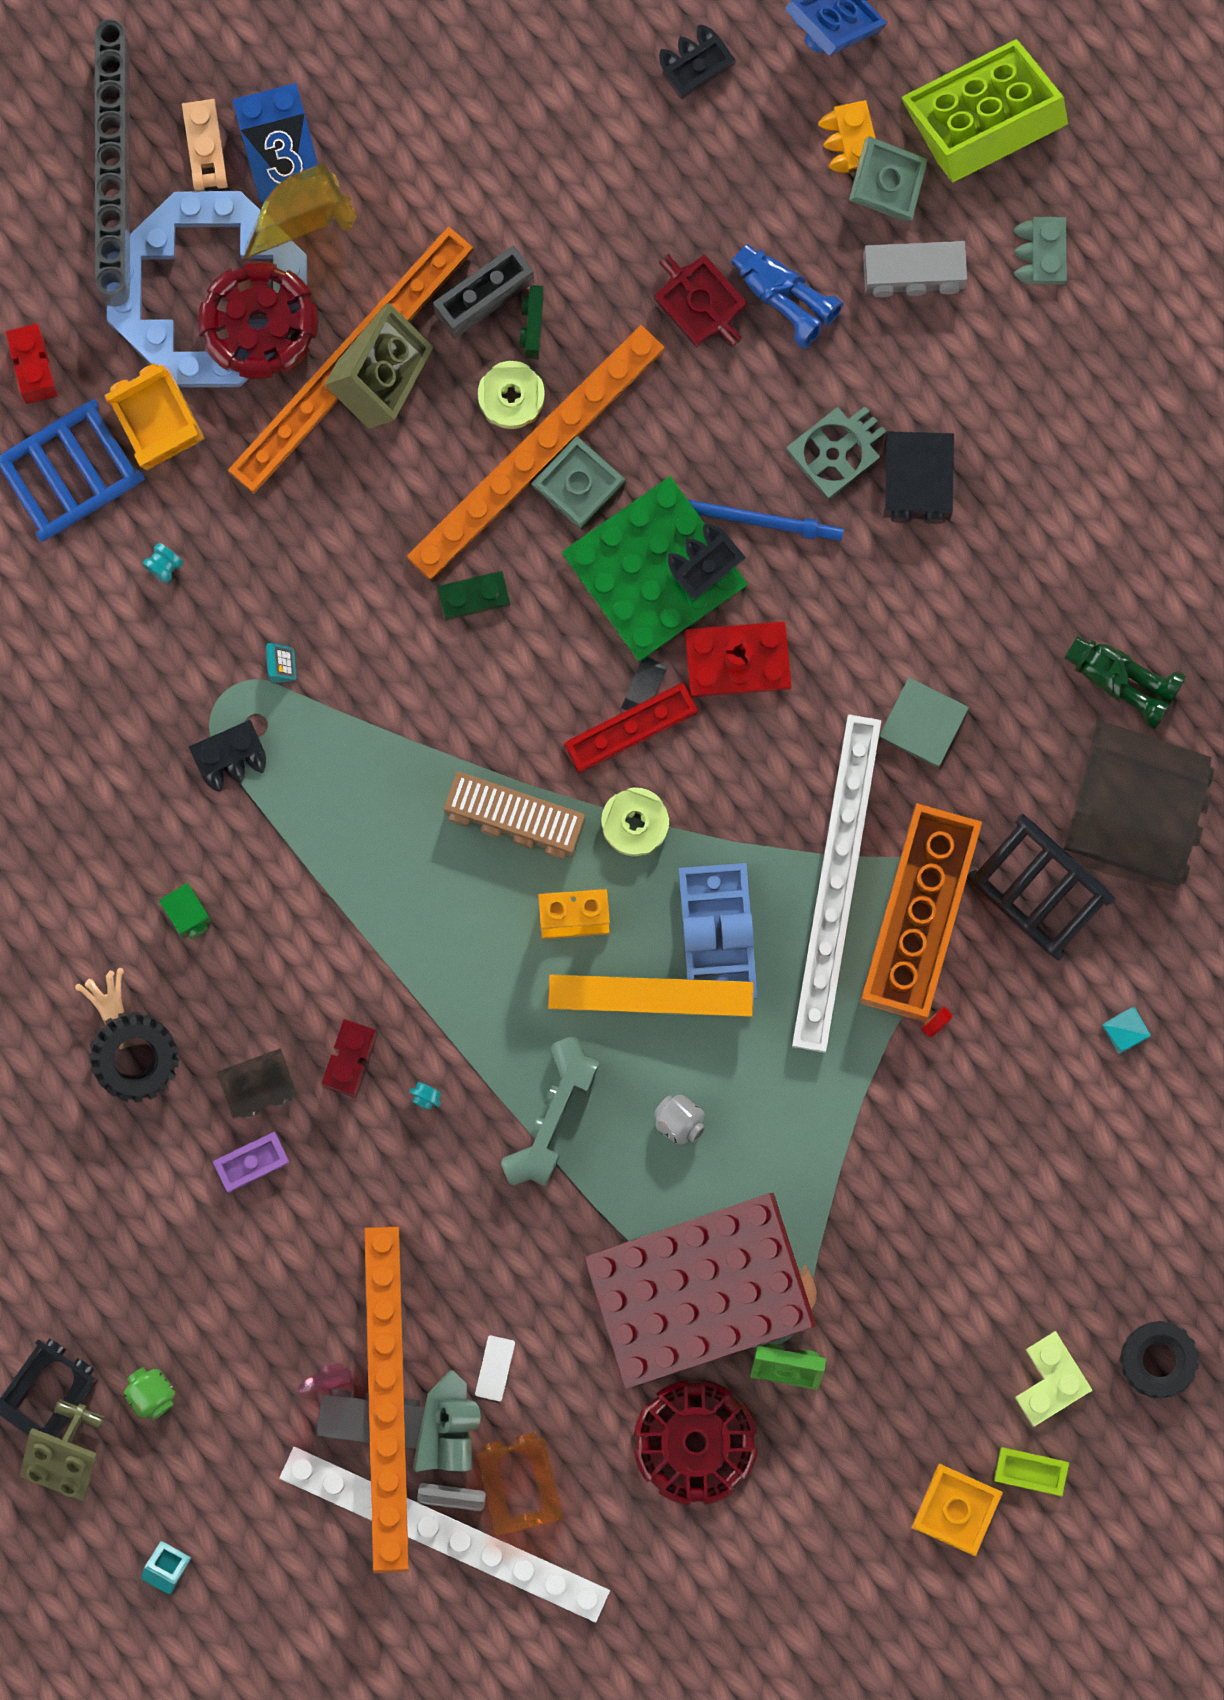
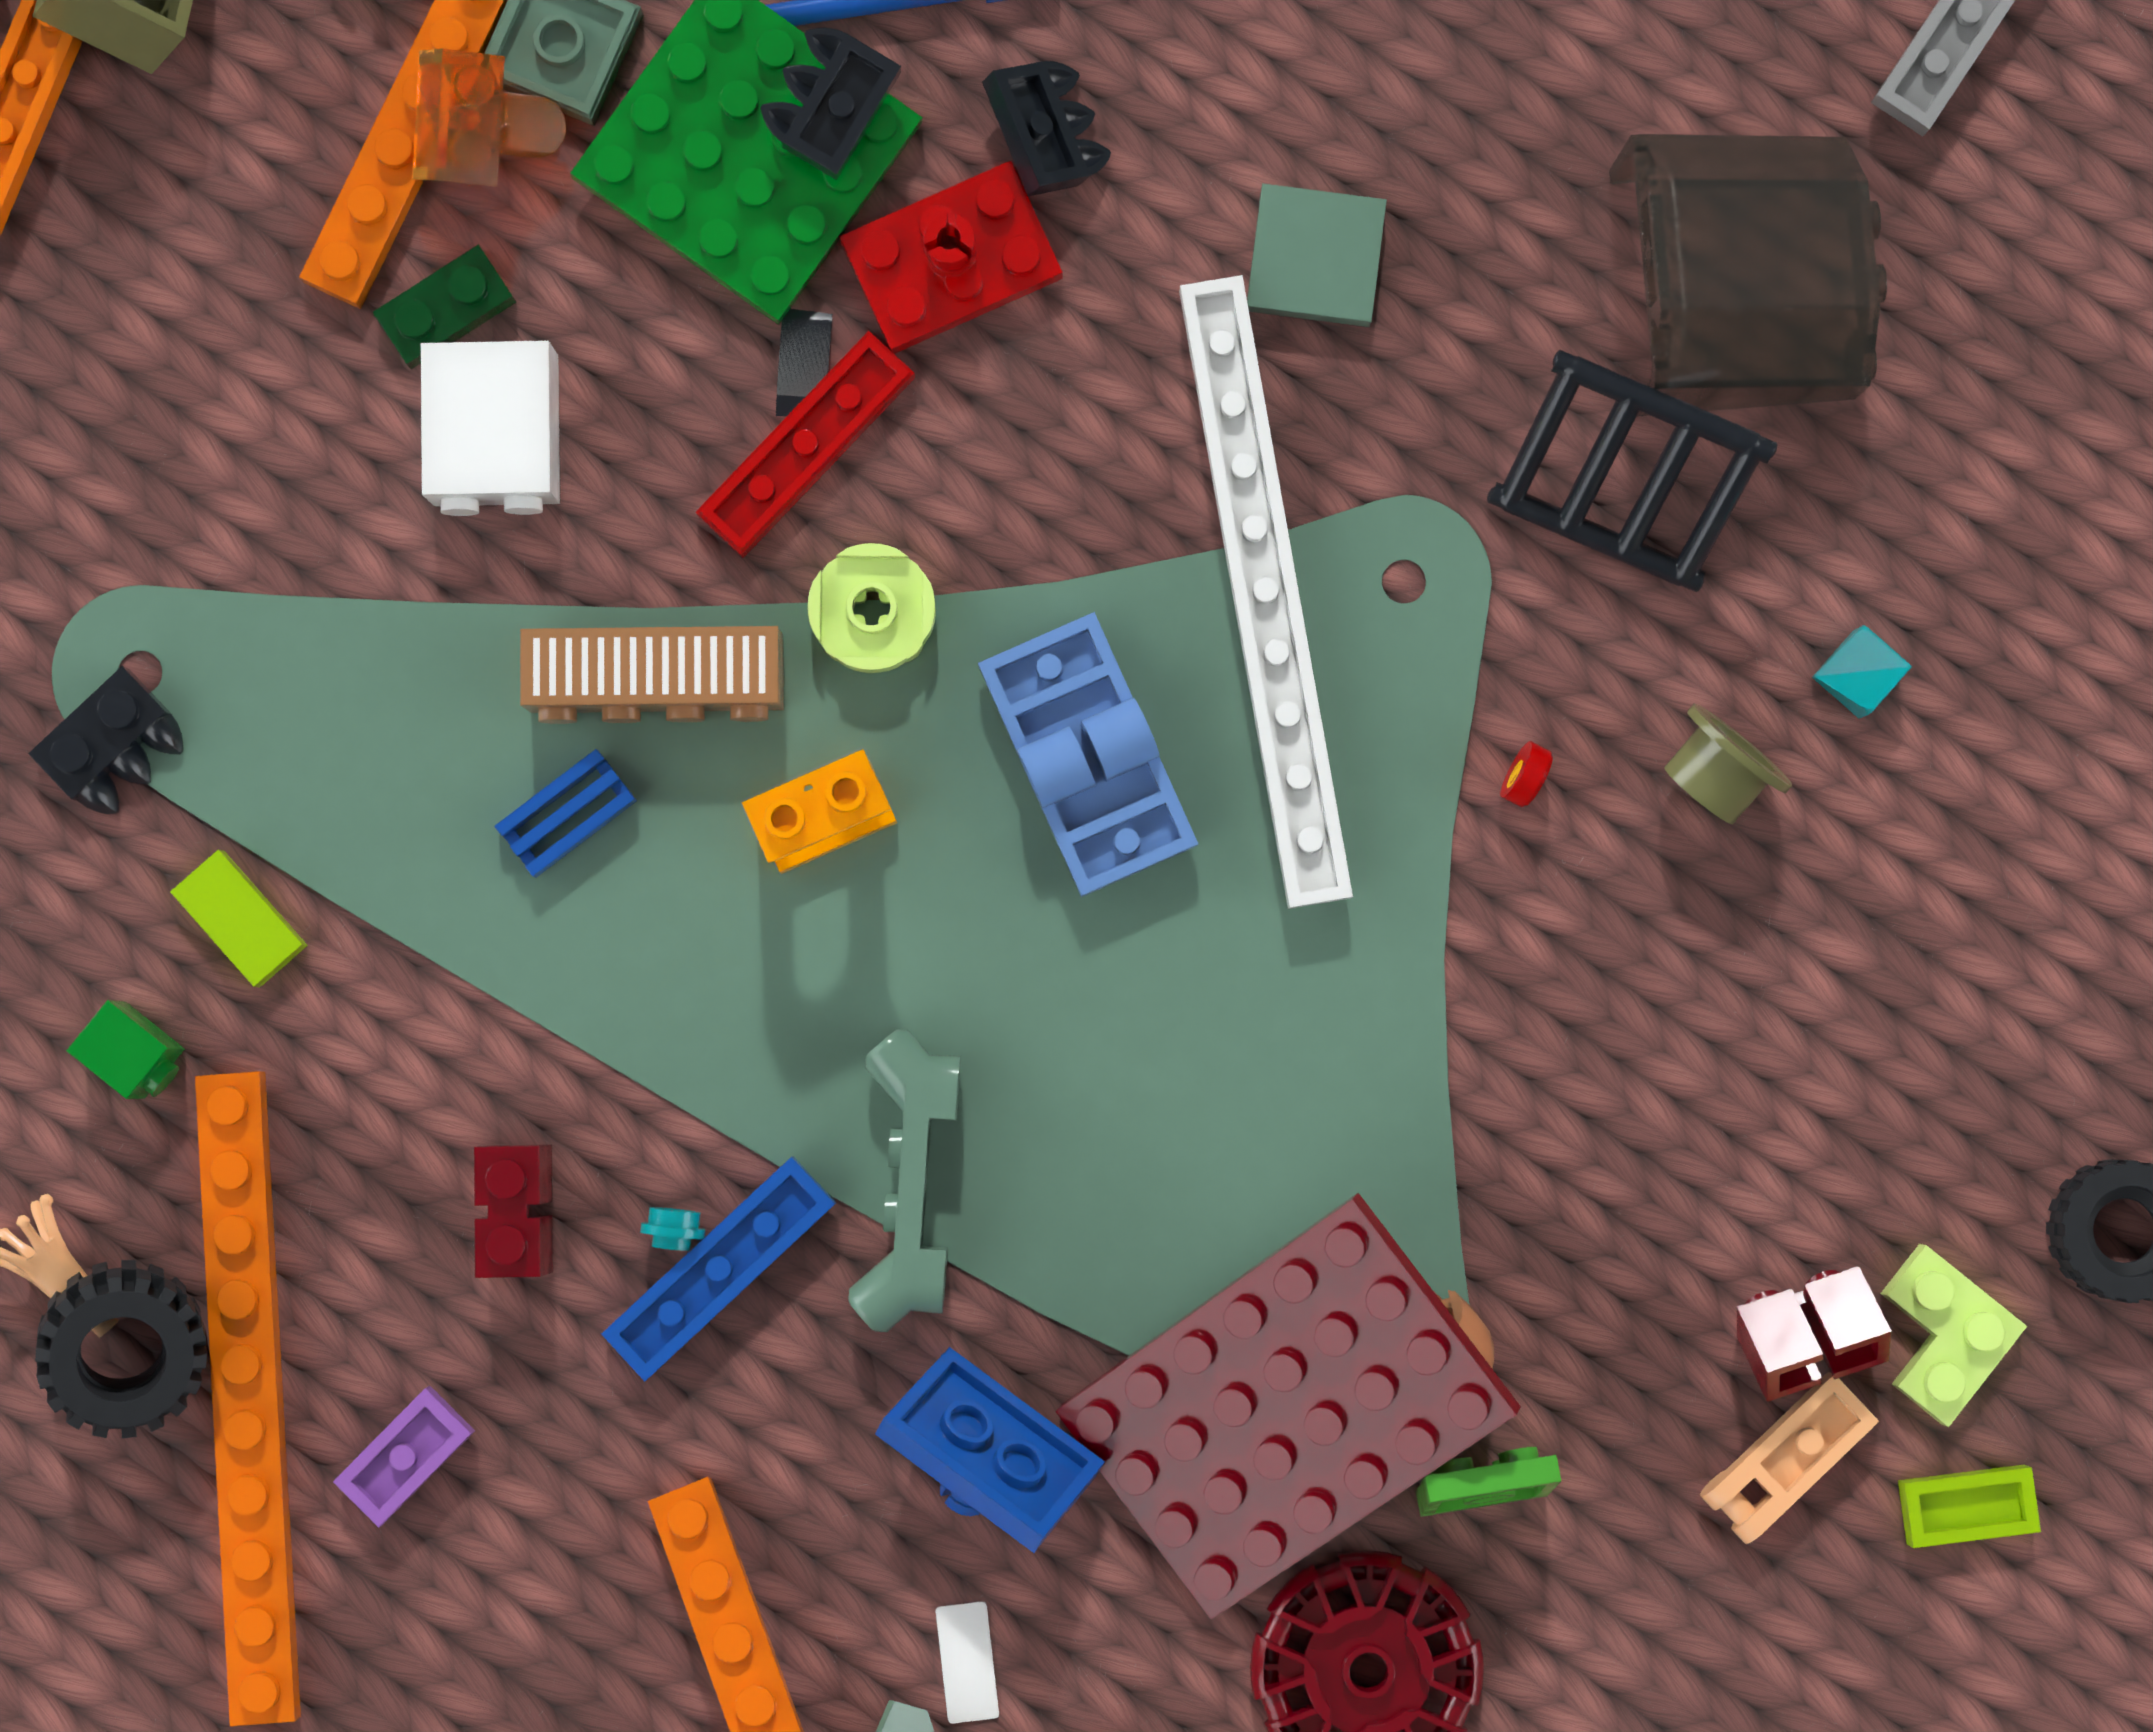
camera: 25 degrees left, 5 degrees up
clear smoke bracket [217,1048,297,1119] -> none
slope [266,643,297,683] -> none
light orange tile [548,975,754,1017] -> none
light grey head [654,1094,706,1146] -> none
orange brick [859,803,982,1022] -> none
light orange plate [911,1464,1003,1556] -> none
dark green piece [1064,636,1187,730] -> none
none -> lime tile [170,849,308,988]
none -> orange plate [195,1071,301,1726]
none -> clear orange brick [412,48,566,187]
none -> white brick [421,341,560,516]
none -> blue tile [494,749,637,878]
none -> blue plate [601,1156,836,1382]
none -> blue plate [875,1347,1105,1553]
none -> black plate [982,61,1111,197]
none -> olive piece [1664,703,1792,825]
none -> light nougat plate [1700,1372,1879,1544]
none -> piece [1737,1266,1891,1402]

